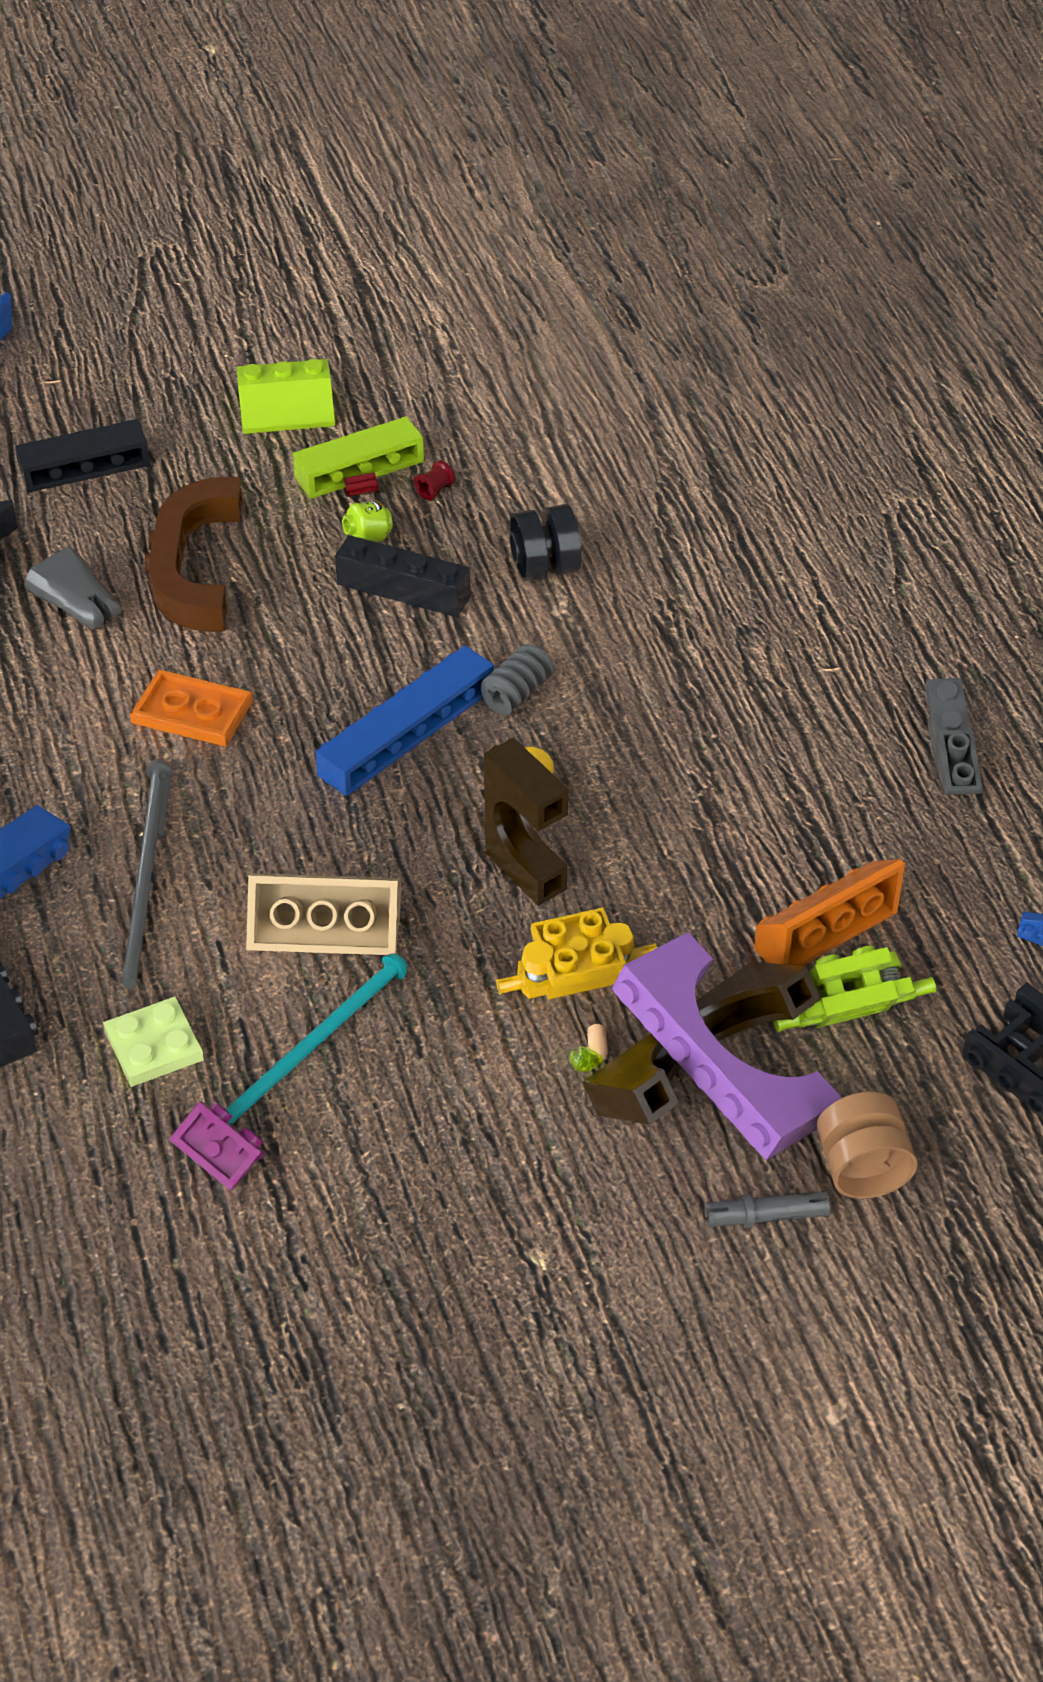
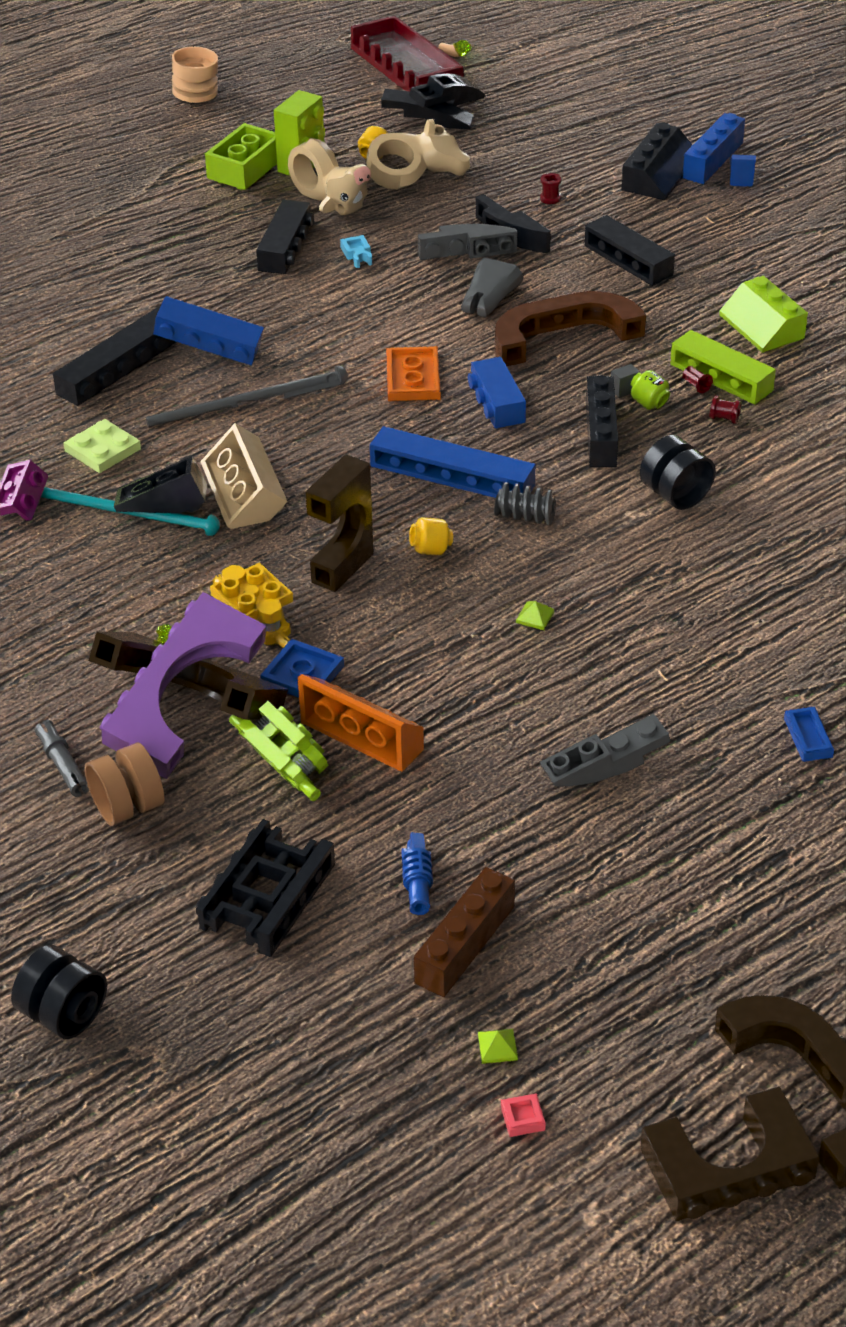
camera: 70 degrees right, 5 degrees down
none -> black slope [114,456,207,513]
none -> blue plate [260,639,344,698]
none -> blue brick [468,357,526,428]
none -> lime slope [516,601,554,631]
none -> dark grey piece [611,364,640,398]
none -> blue tile [784,707,834,762]

